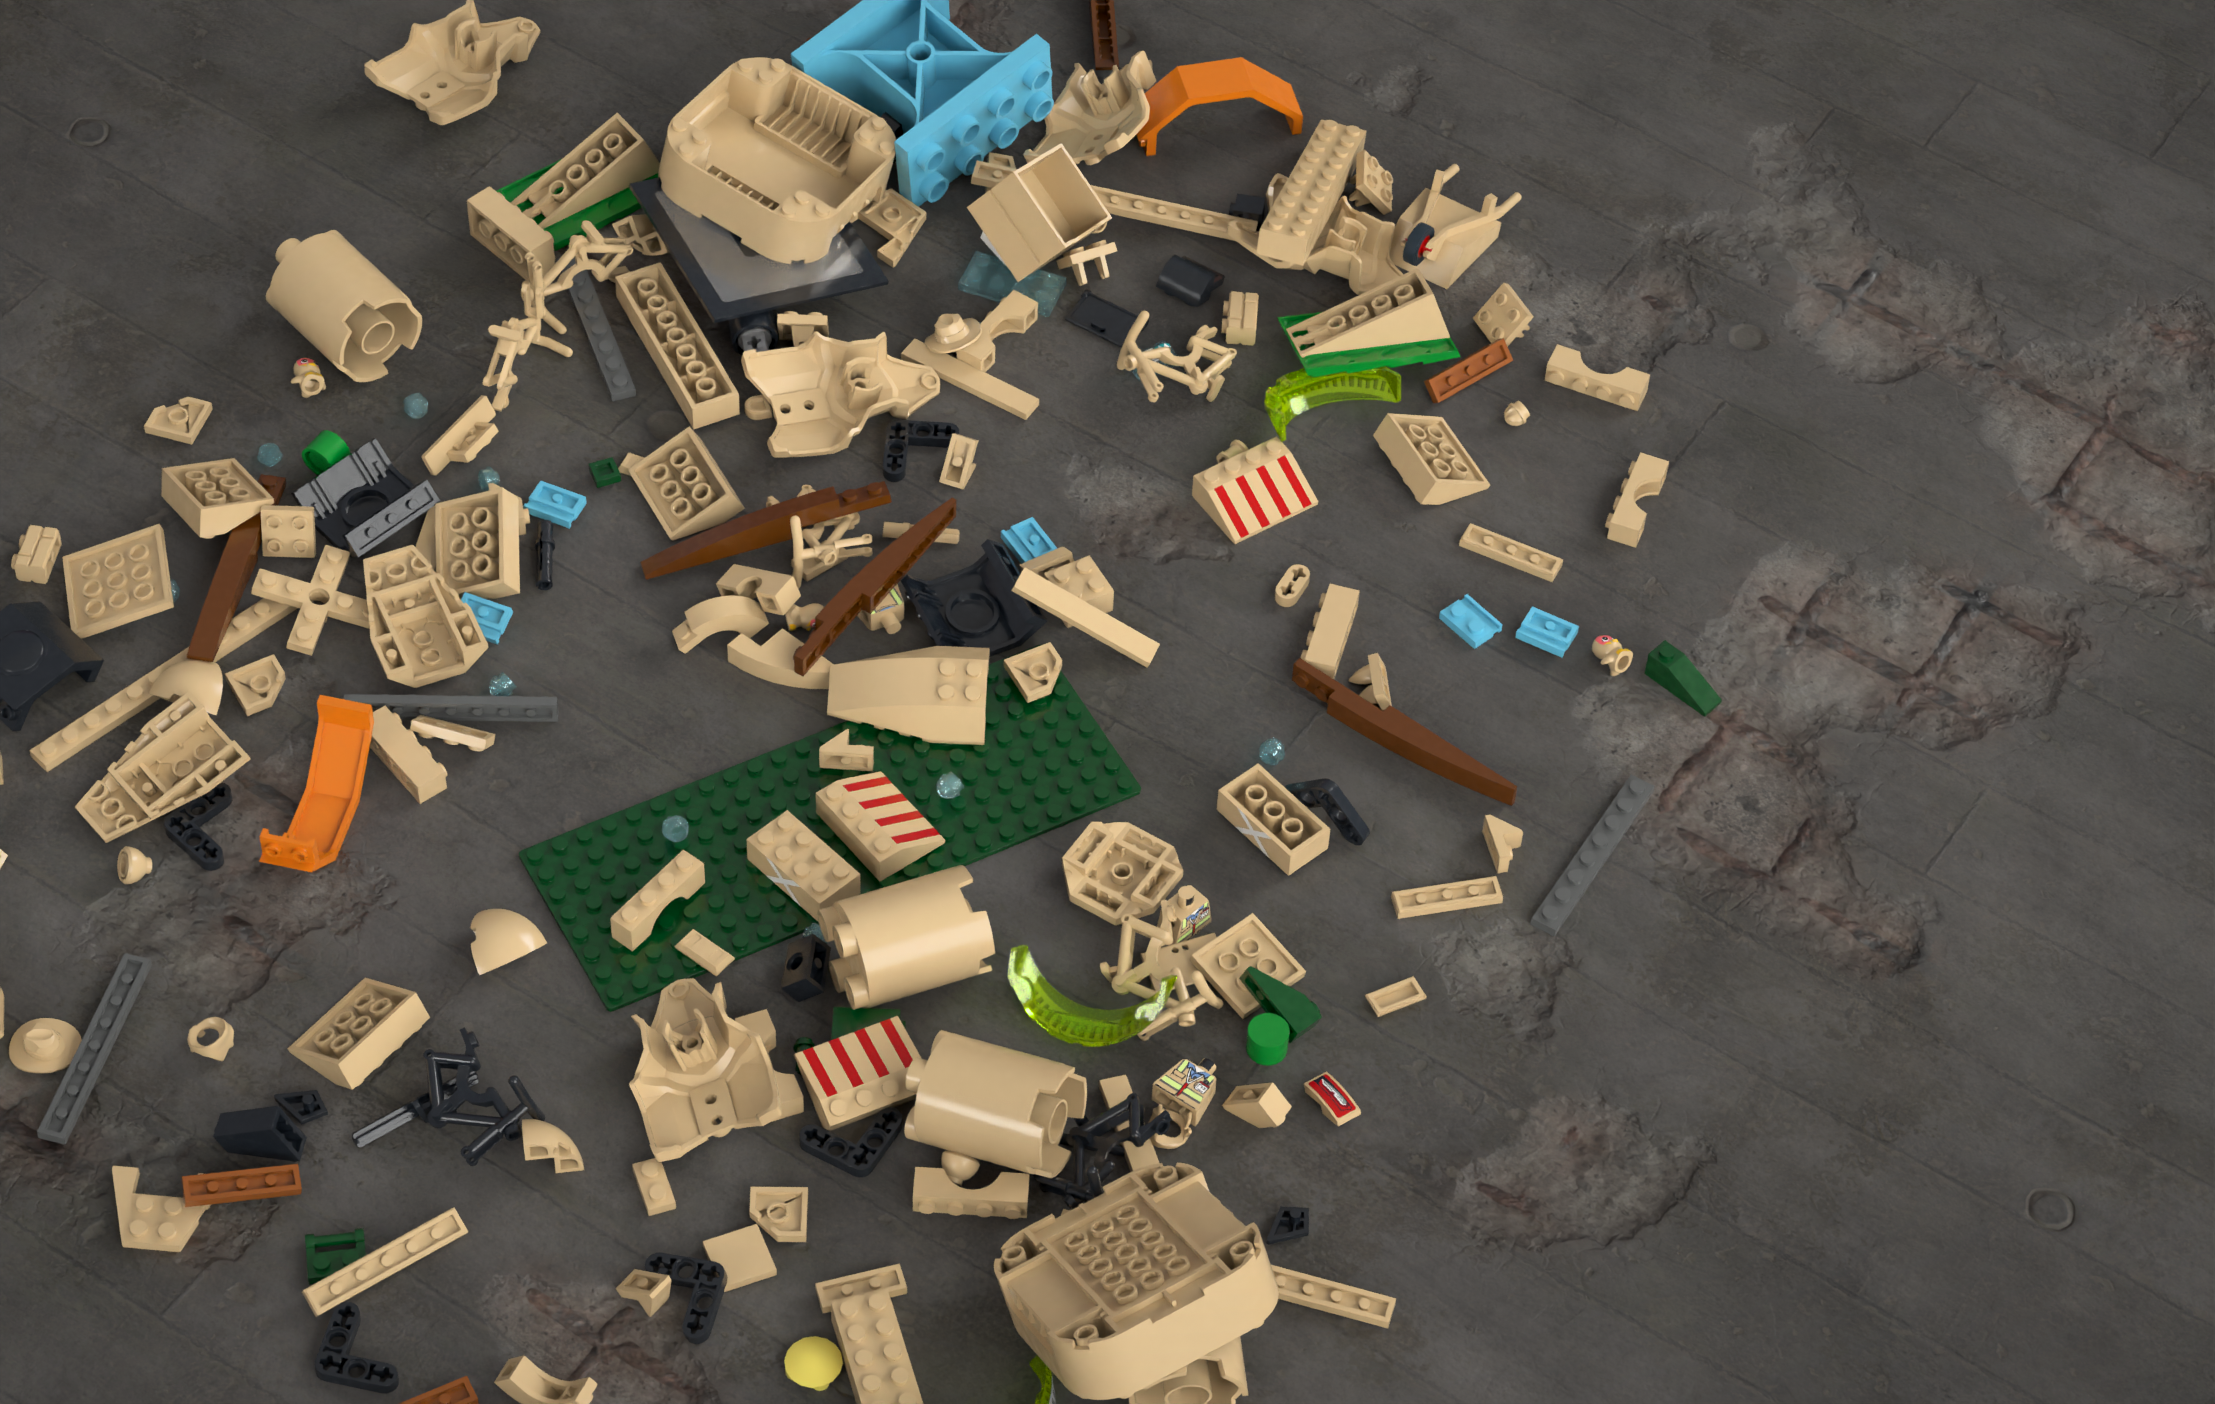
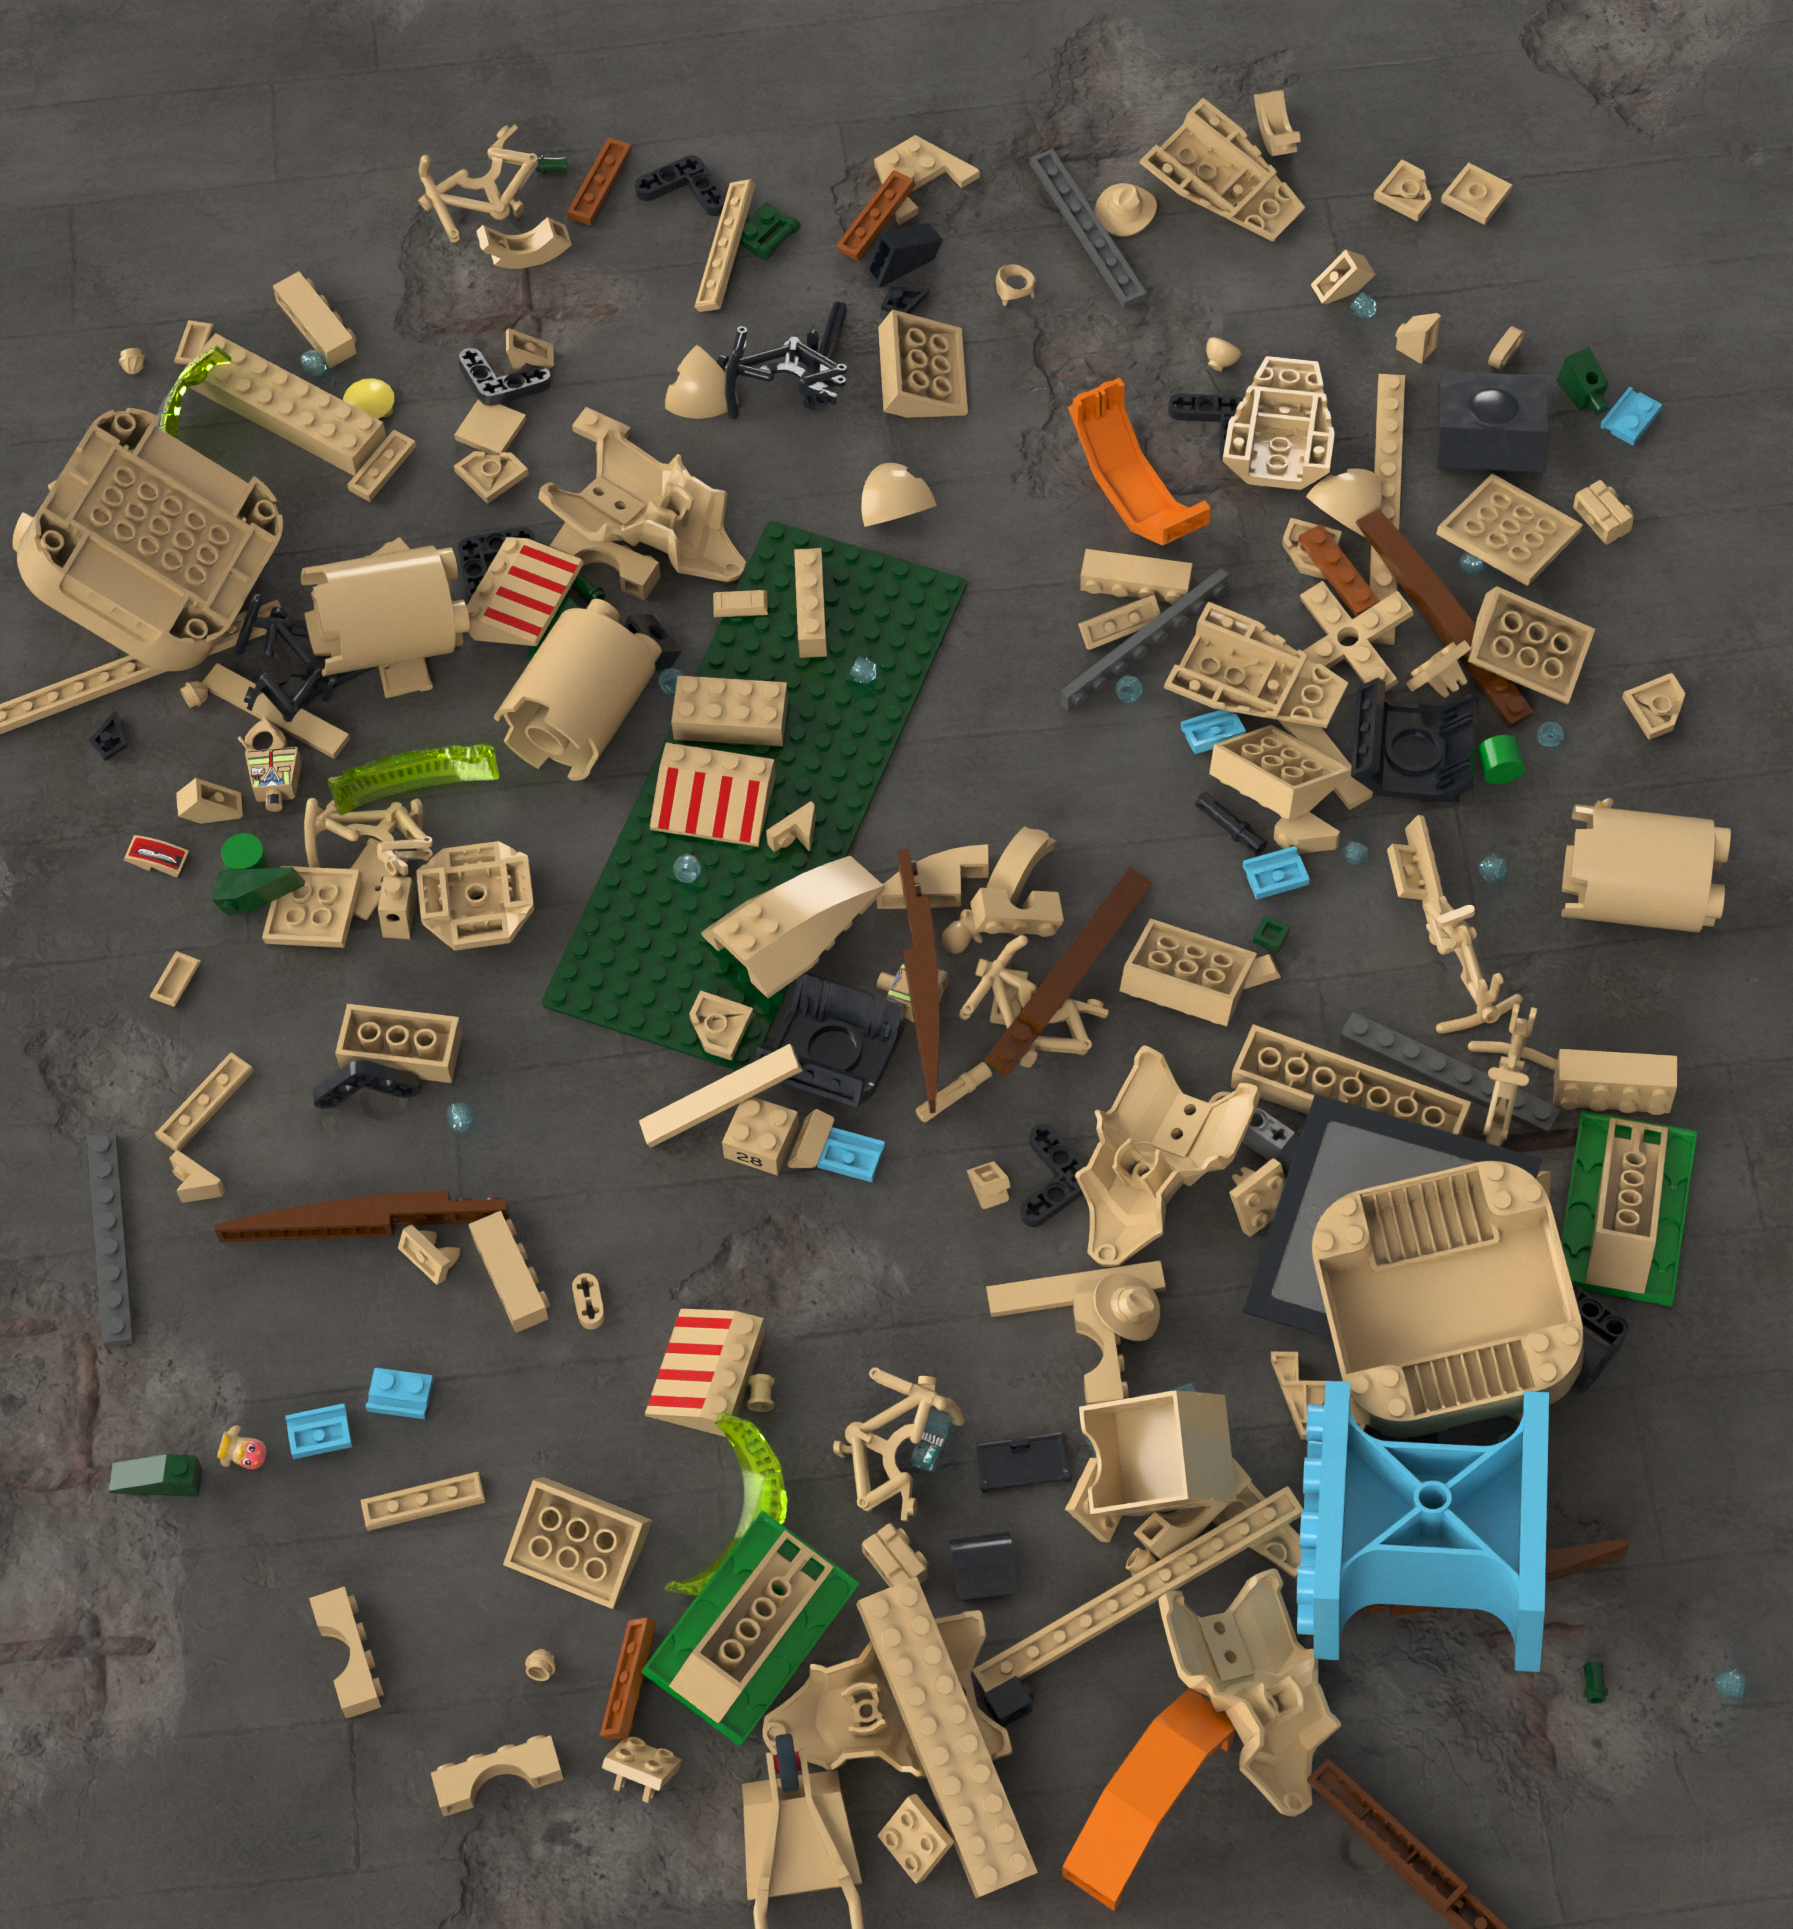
camera: 145 degrees right, 10 degrees up
none -> dark orange plate [1298,524,1380,617]

